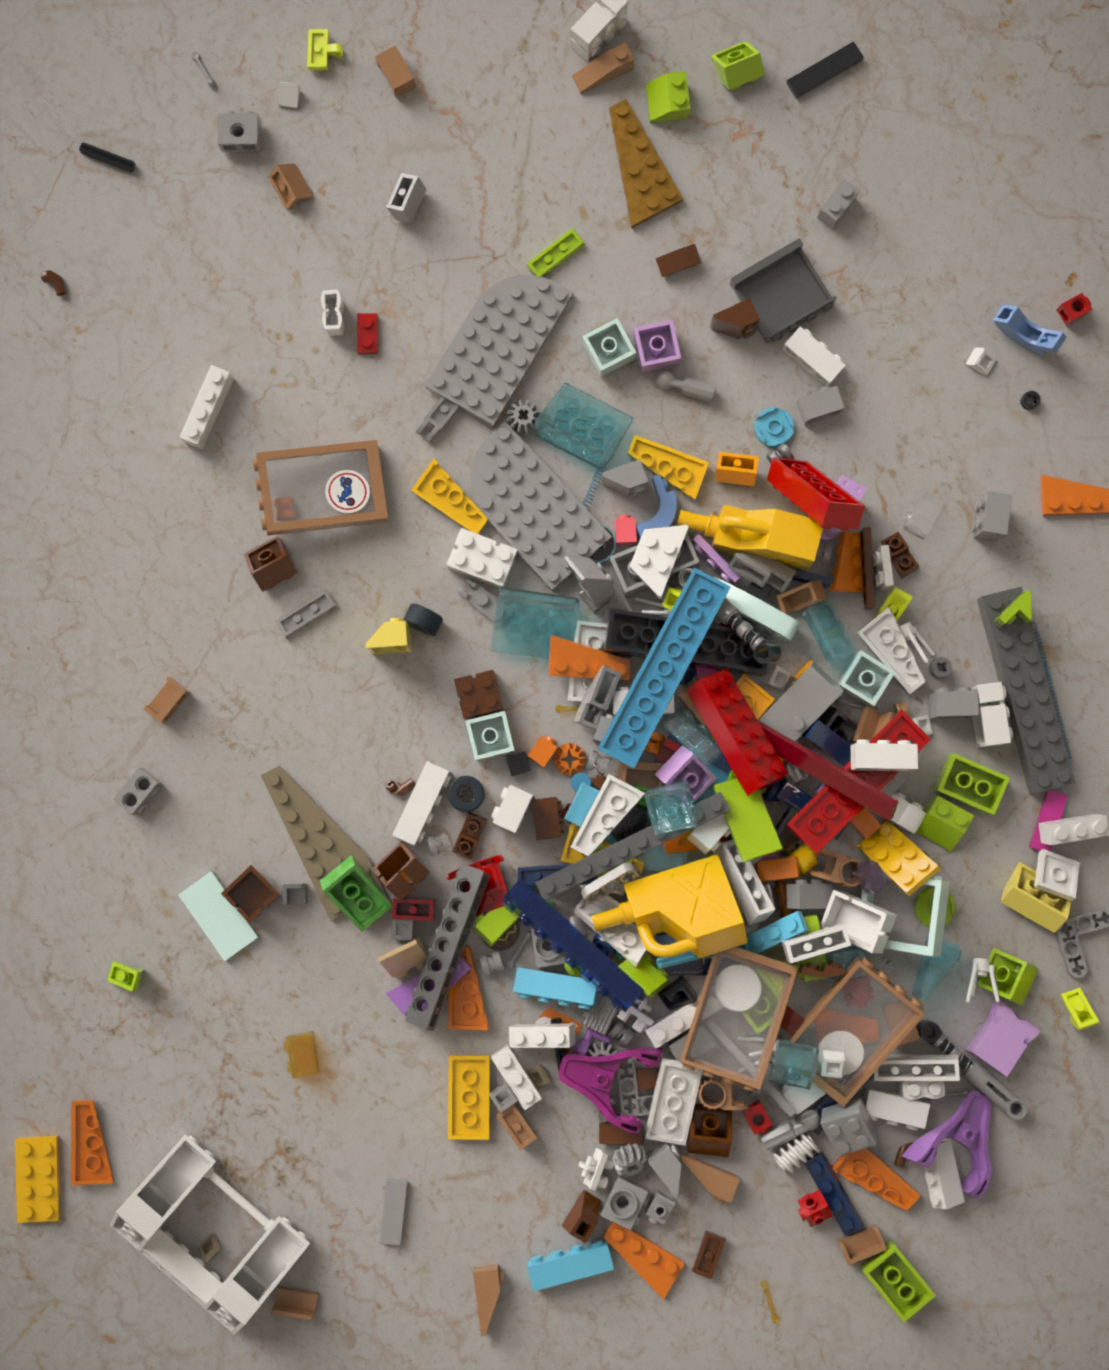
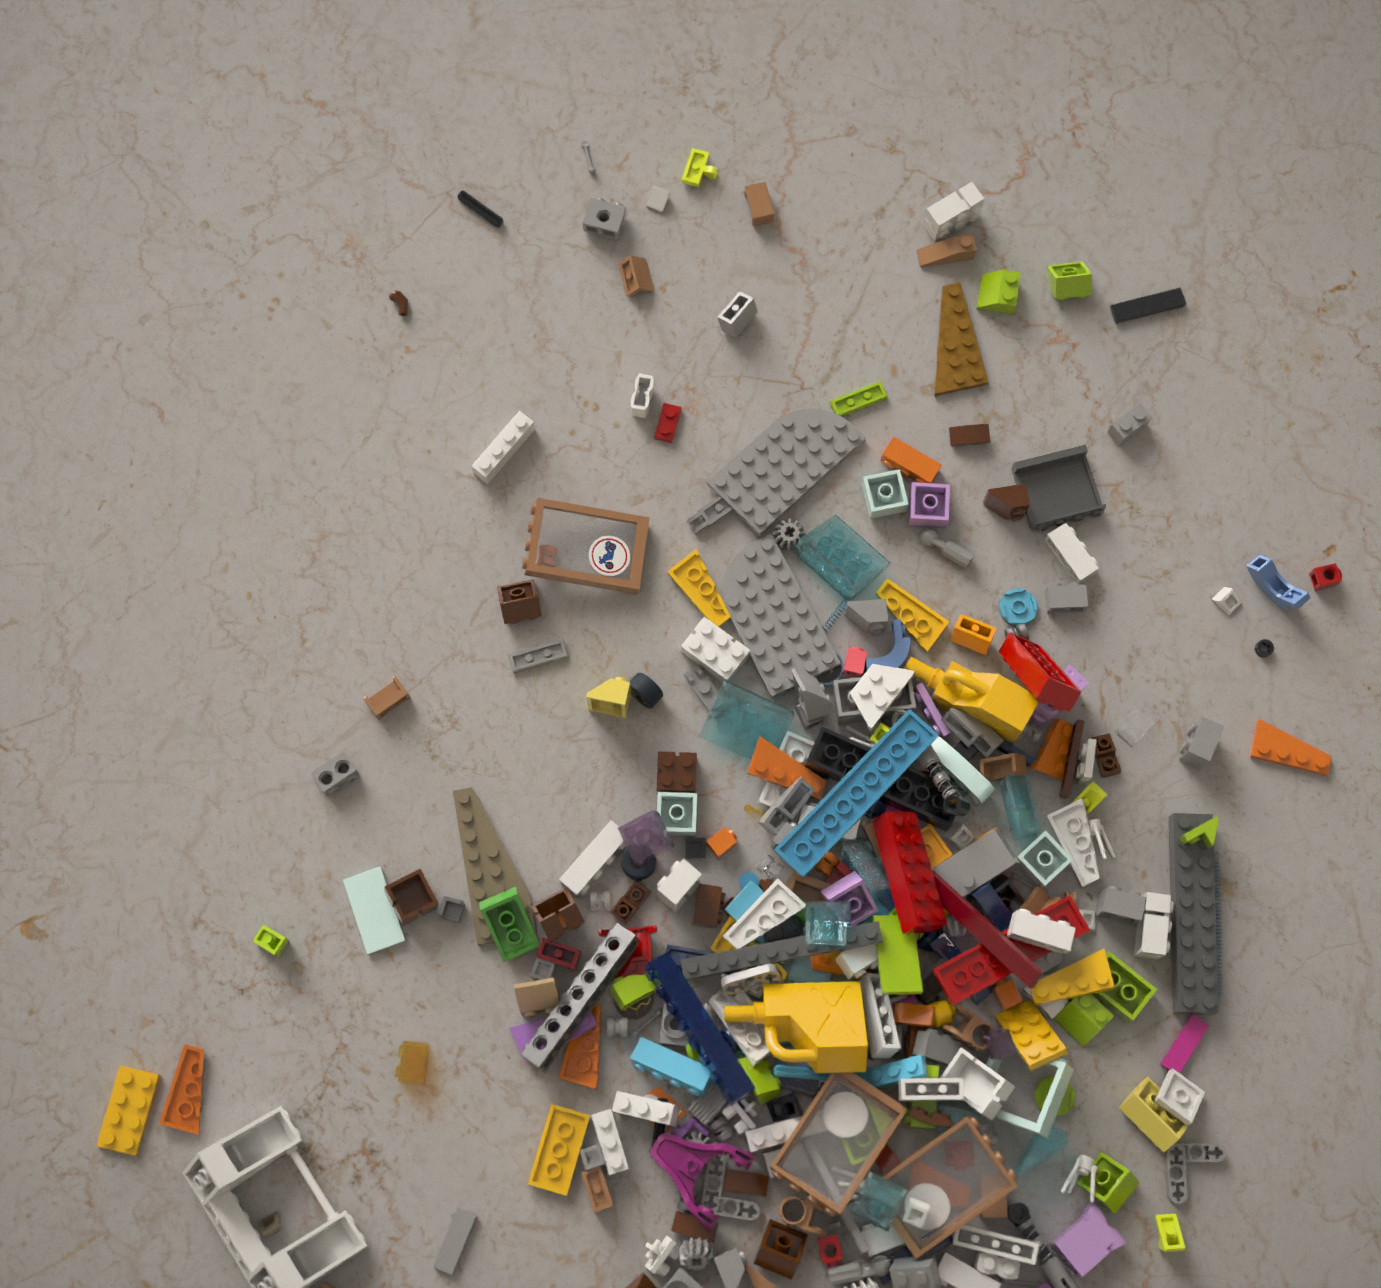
camera: 10 degrees right, 10 degrees down
reddish brown arm [385,778,416,796] -> none
dark tan slope [528,1065,551,1089] -> none
orange gear [554,743,586,775] -> none
white plate [644,1058,703,1146] -> none
flat silver wheel [928,657,952,679] -> none
white brick [1038,814,1109,845] -> none
none -> clear purple brick [618,810,675,865]
none -> orange brick [880,436,942,483]
none -> yellow wing [1031,949,1115,1006]

